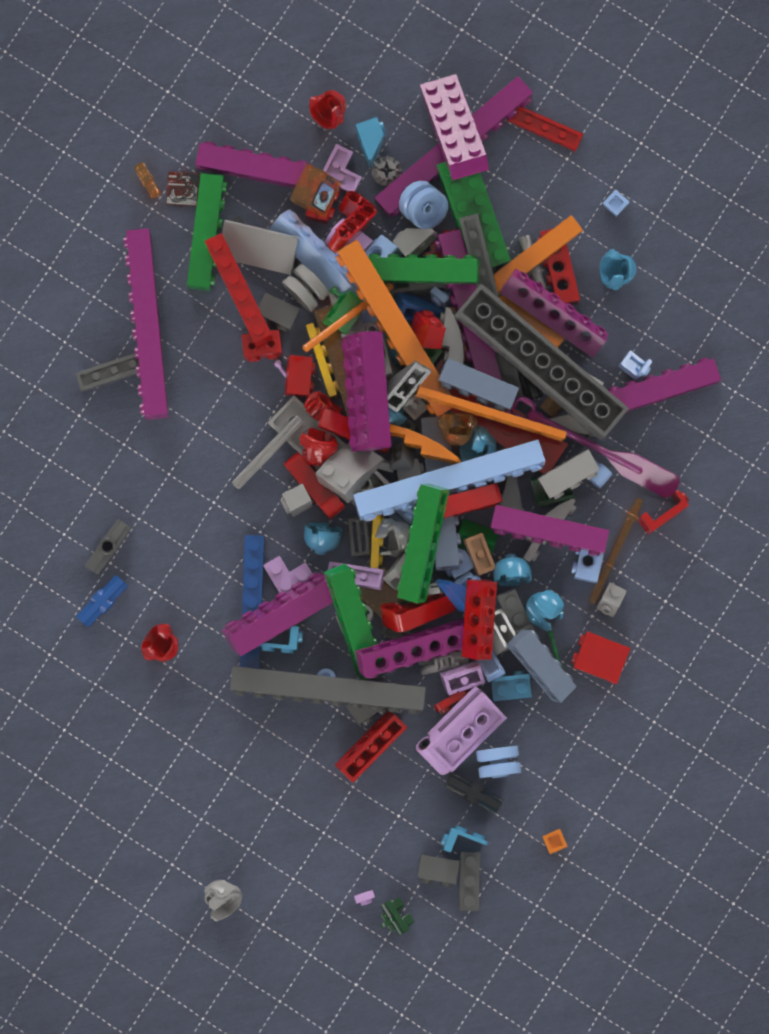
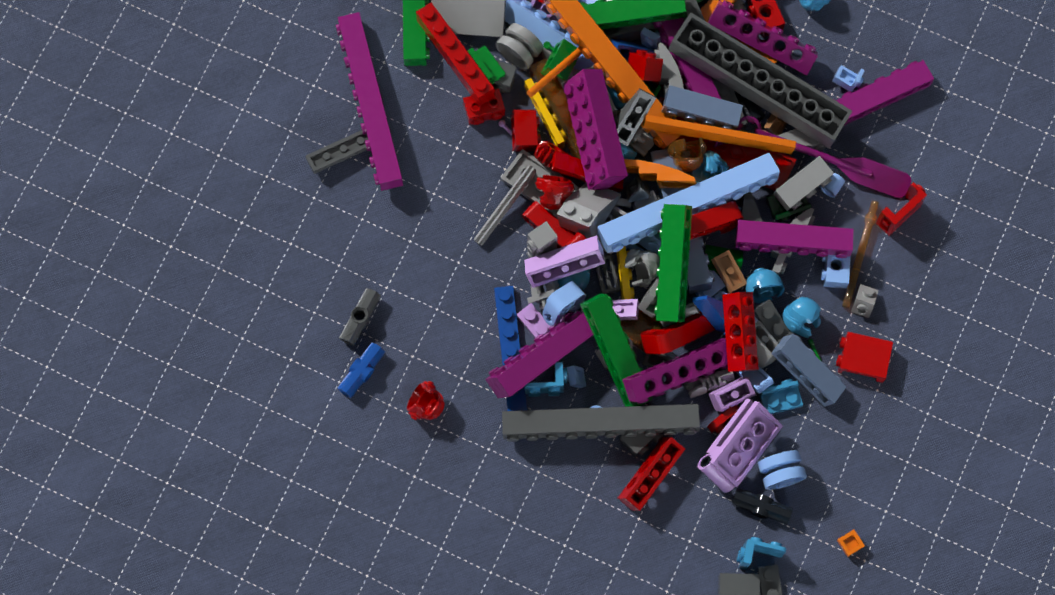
camera: 10 degrees left, 10 degrees down
none -> green panel [467,46,505,84]
none -> lavender brick [524,236,605,288]
none -> light grey hips [527,280,560,310]
none -> light blue piece [542,281,586,326]
none -> light blue plate [567,365,586,388]

